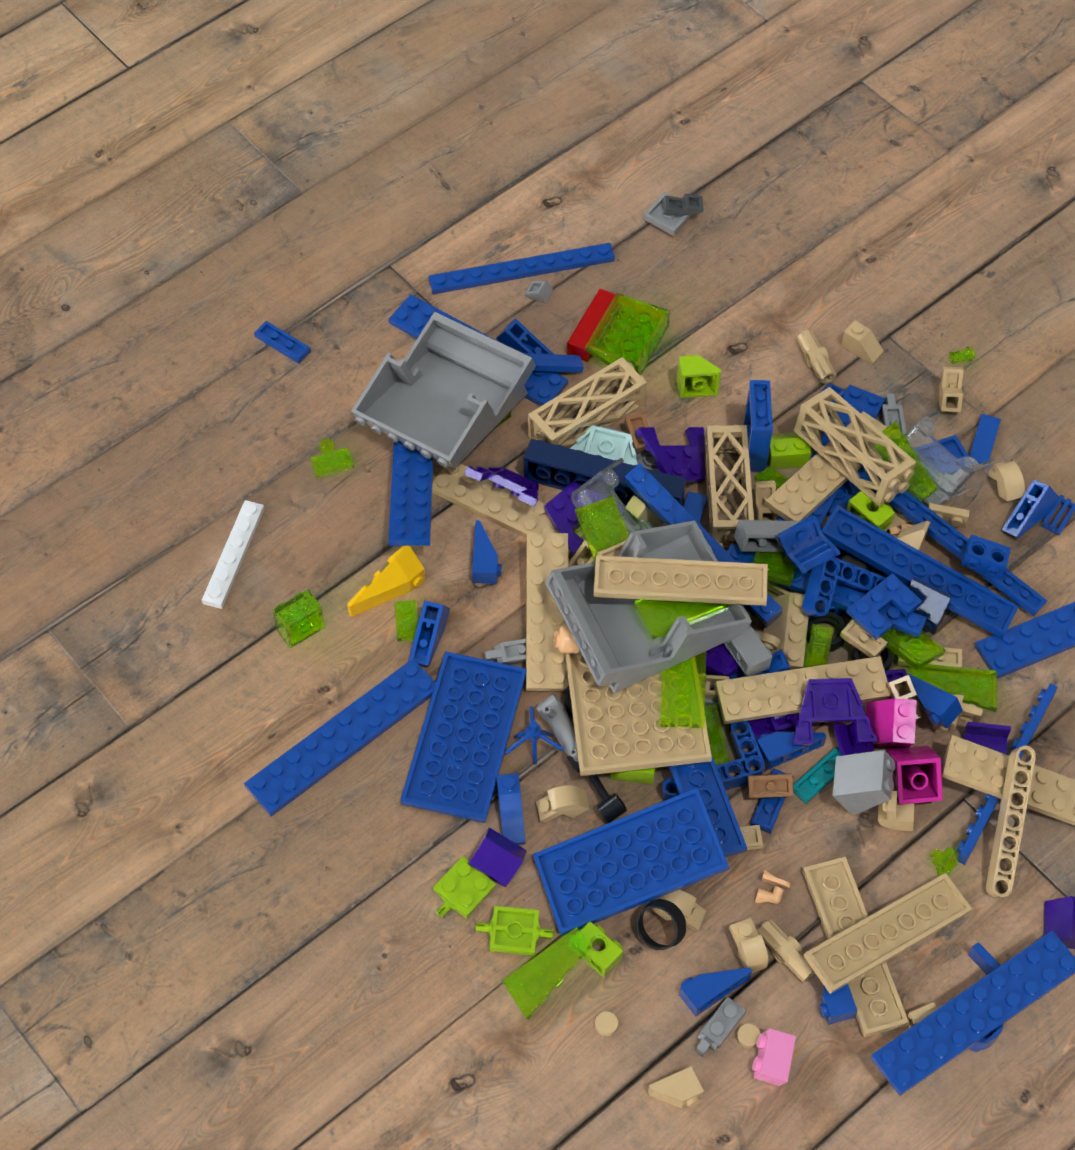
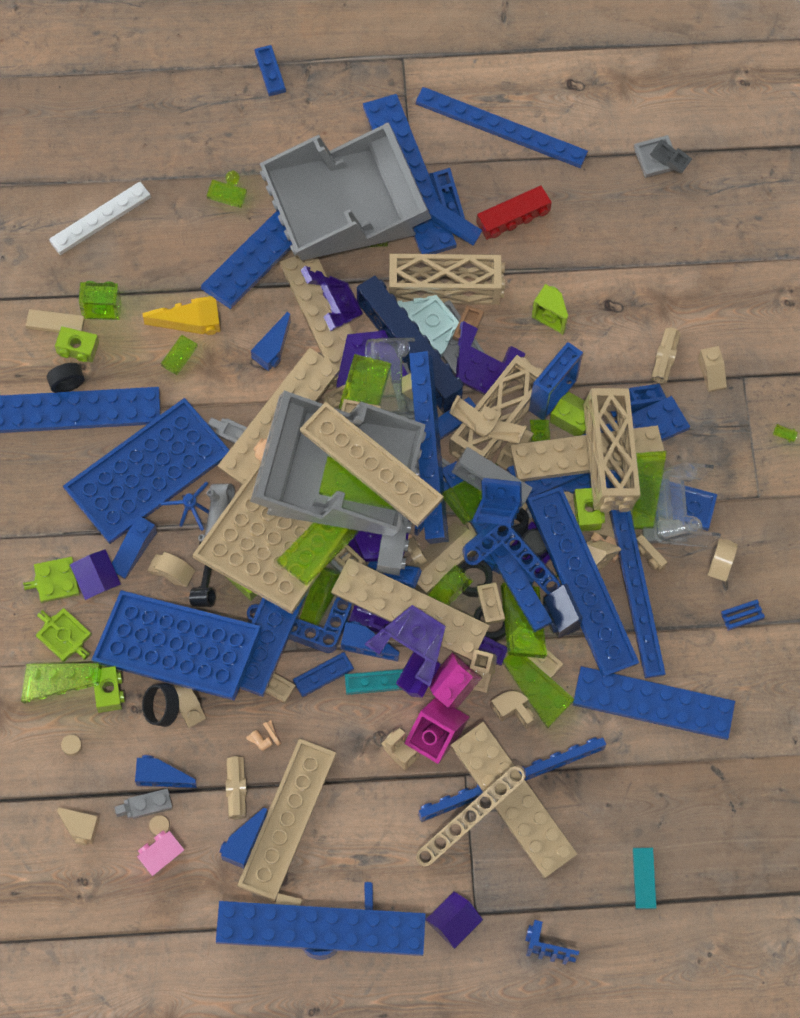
camera: 35 degrees right, 10 degrees up
blue slope [409,600,450,666] -> none
light grey slope [525,281,553,303] -> none
clear neon green slope [585,293,670,375] -> none
tan brick [729,918,768,973] -> none
medium nougat plate [747,773,793,798] -> none
tan plate [804,873,972,994] -> none
light grey slope [833,750,895,815] -> none
blue plate [846,573,922,640] -> none
light grey hinge [881,393,907,443] -> none
blue slope [906,673,963,728] -> none
clear neon green tile [930,847,958,876] -> none
tan brick [939,366,964,412] -> none
blue brick [961,535,1011,578] -> none
dark purple panel [963,721,1011,755] -> none
blue tile [969,414,1001,469] -> none
blue slope [1001,480,1059,539] -> none
none -> tan tile [26,309,85,333]
none -> black tyre [46,363,85,393]
none -> lime brick [55,326,99,362]
none -> tan plate [449,395,527,444]

